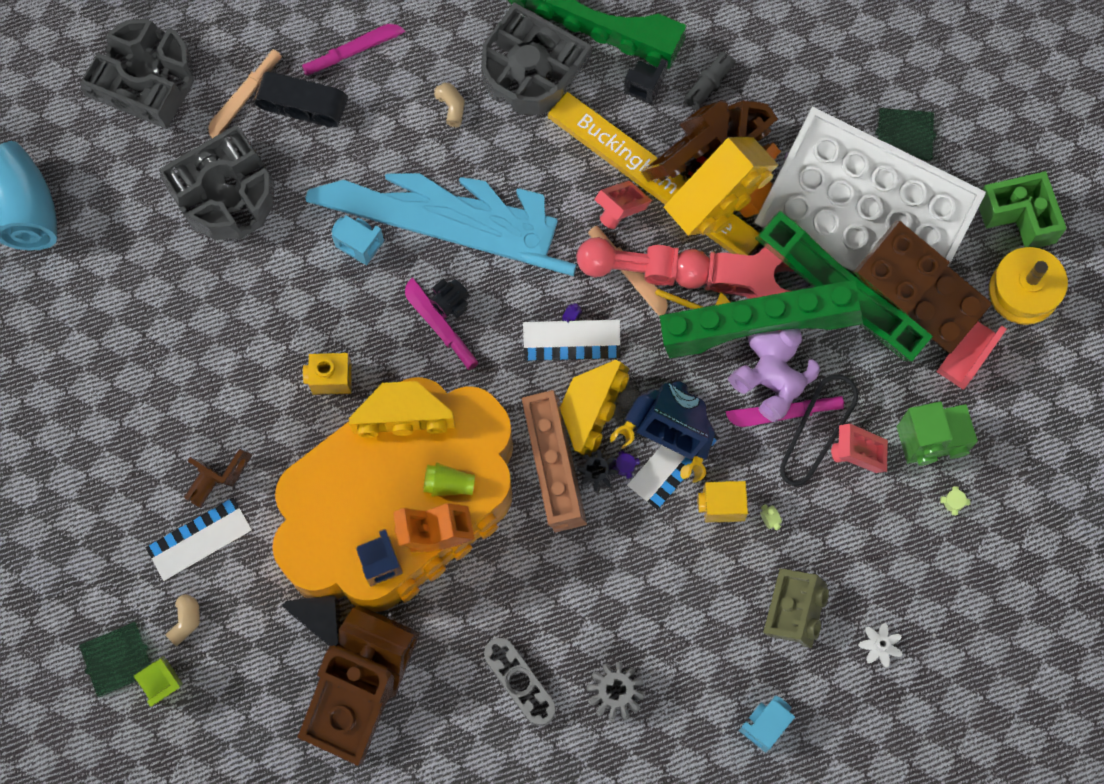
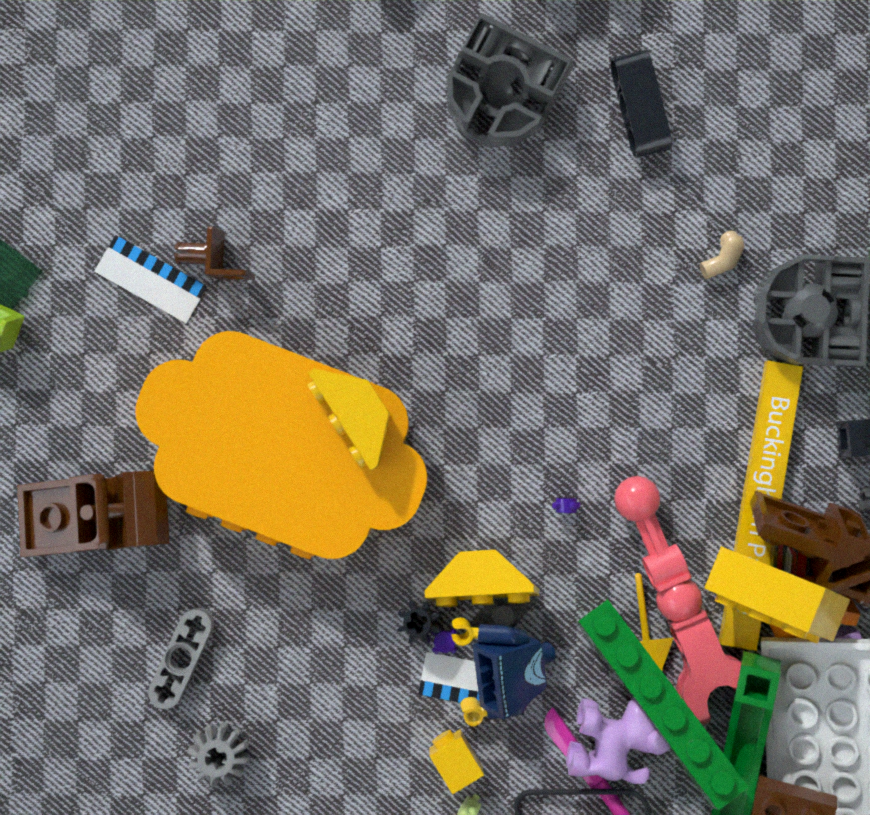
camera: 55 degrees right, 15 degrees up
tan arm [165,594,200,647] -> none
light nougat piece [209,49,282,138] -> none
black slope [282,595,341,647] -> none
dark pink piece [302,24,405,76] -> none
yellow brick [303,353,352,395] -> none
medium azure animal [306,173,577,276] -> none
medium azure brick [332,215,384,266] -> none
dark blue panel [356,529,403,586] -> none
orange brick [393,503,474,553] -> none
dark pink piece [405,277,478,370] -> none
lime cone [423,463,475,497] -> none
black gear [430,278,470,319] -> none
nougat brick [521,390,587,533] -> none
white sticker [523,320,621,361] -> none
light nougat piece [588,226,667,316] -> none
coral tile [594,180,652,229] -> none

